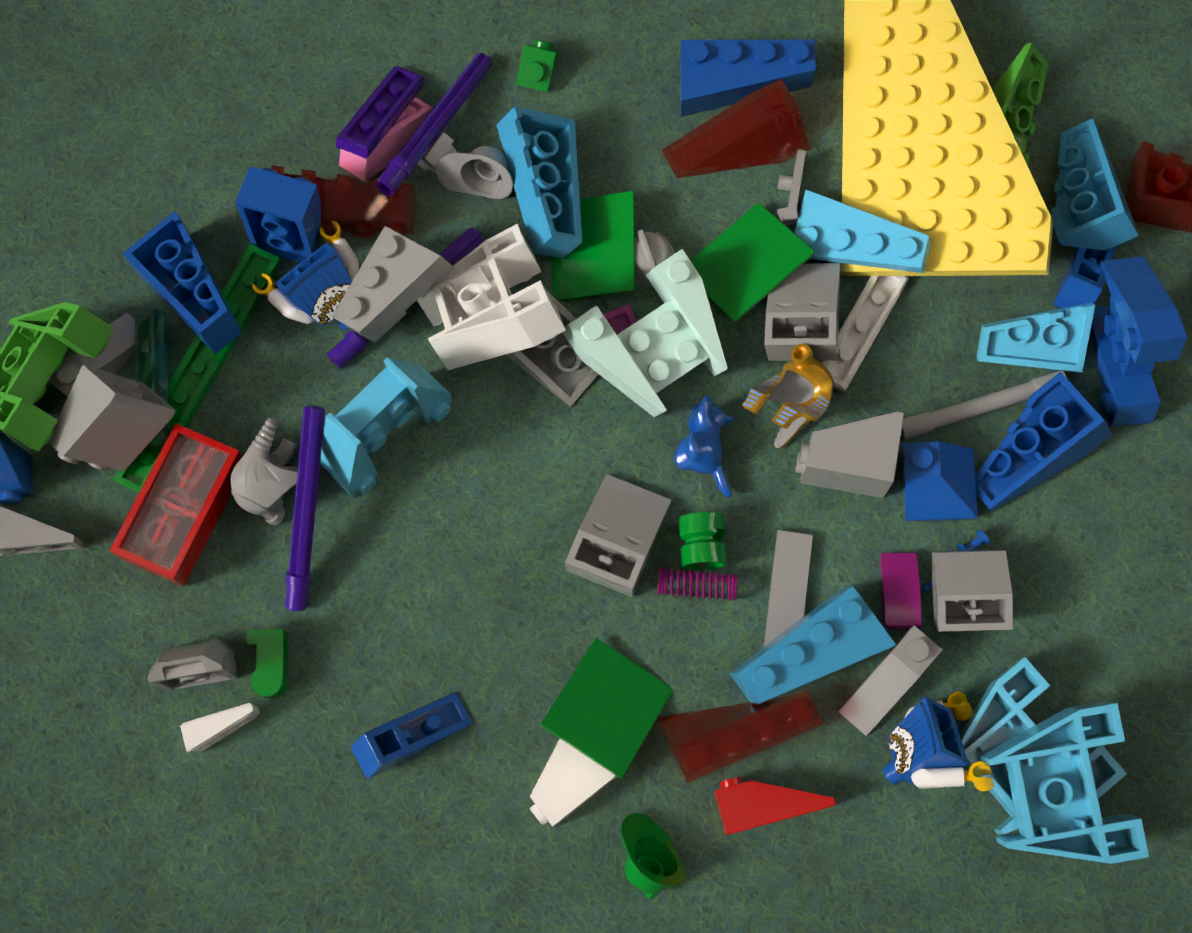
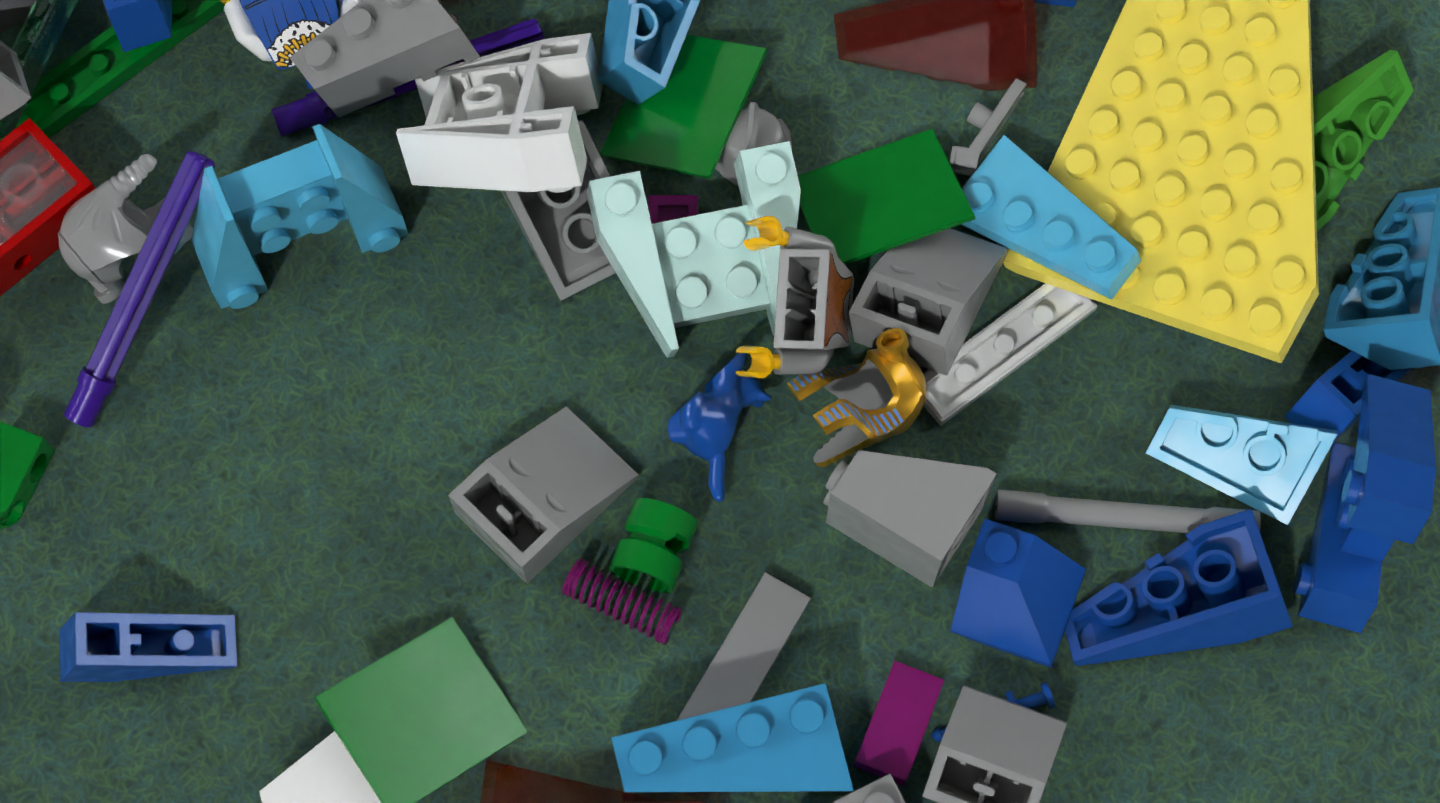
camera: 20 degrees right, 5 degrees down
none -> light grey torso [736,216,854,378]

